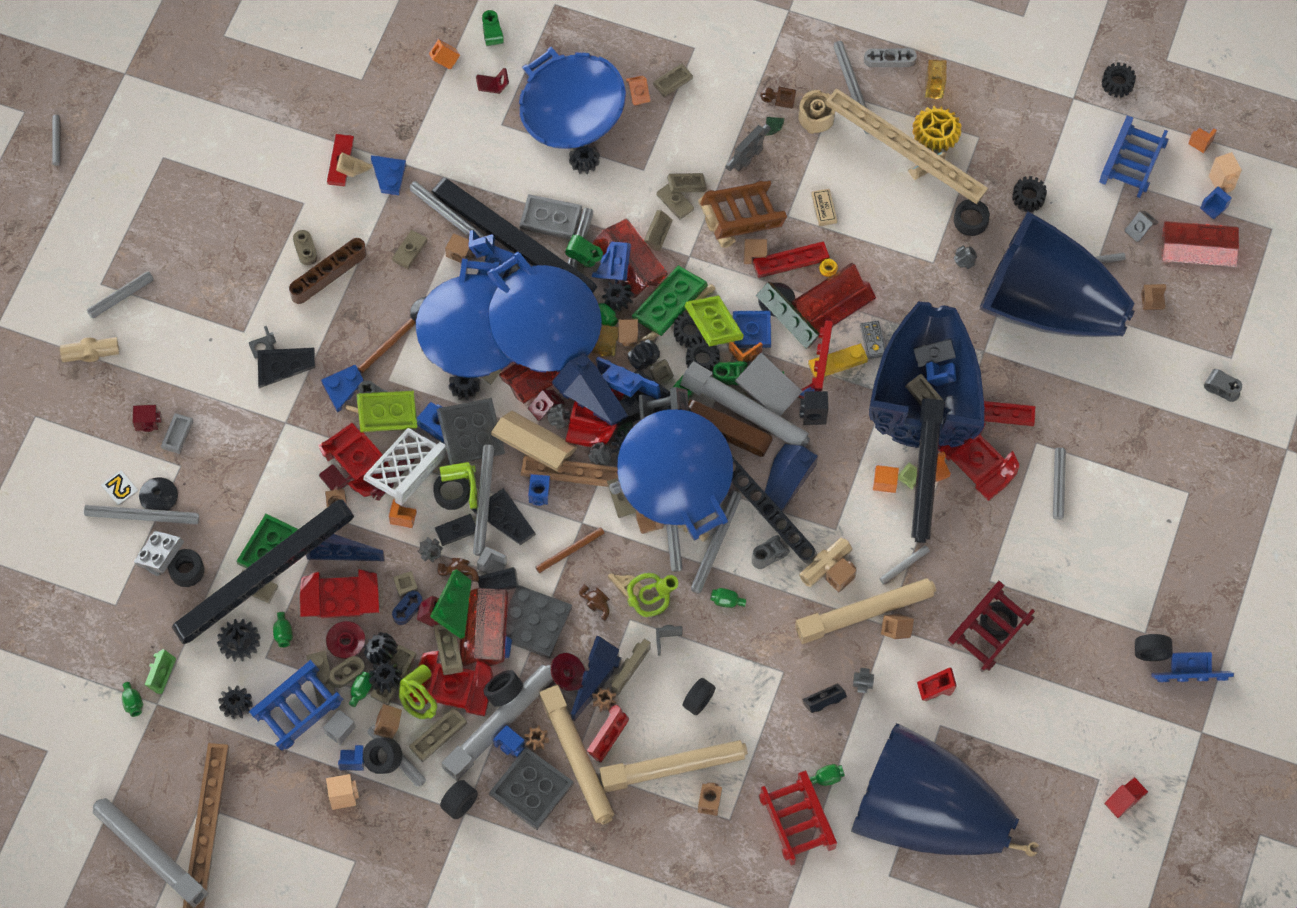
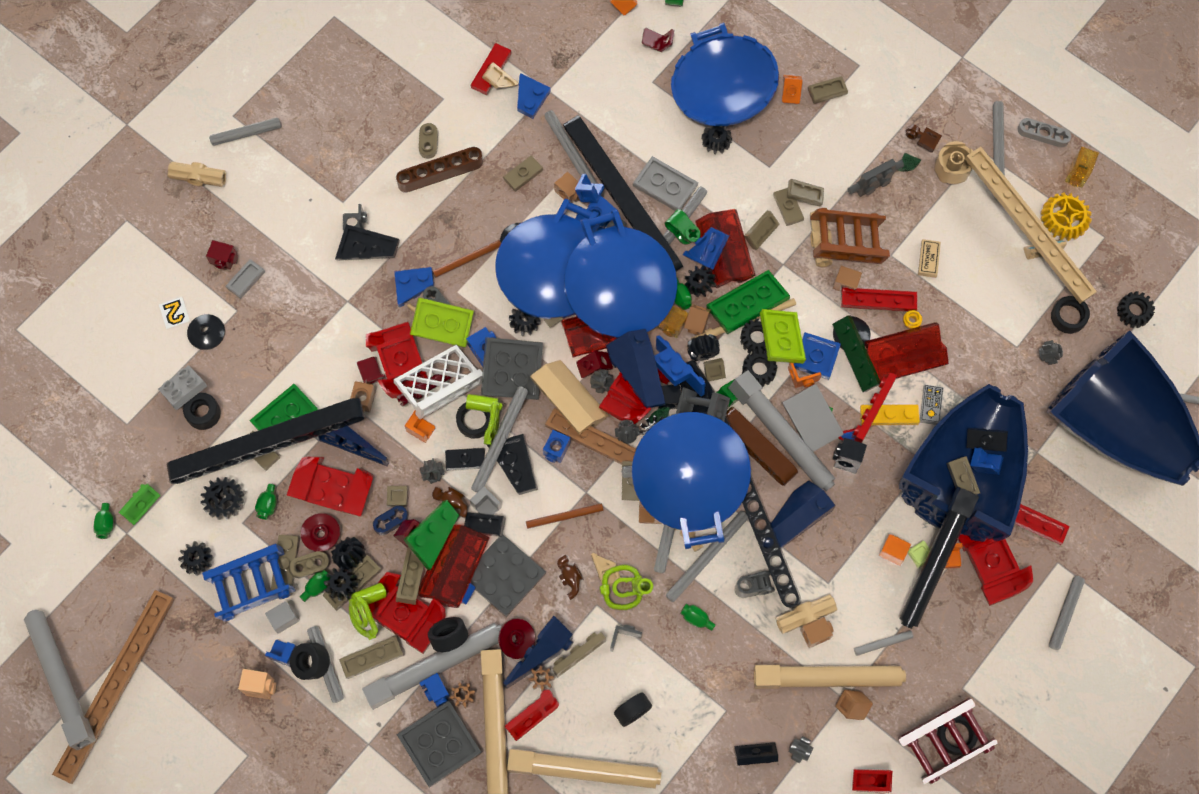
camera: 20 degrees right, 5 degrees up
light grey axle [84,505,199,524] -> none
medium nougat brick [374,704,402,739] -> none
black tyre [440,780,478,819] -> none
green piece [712,361,748,386] -> none

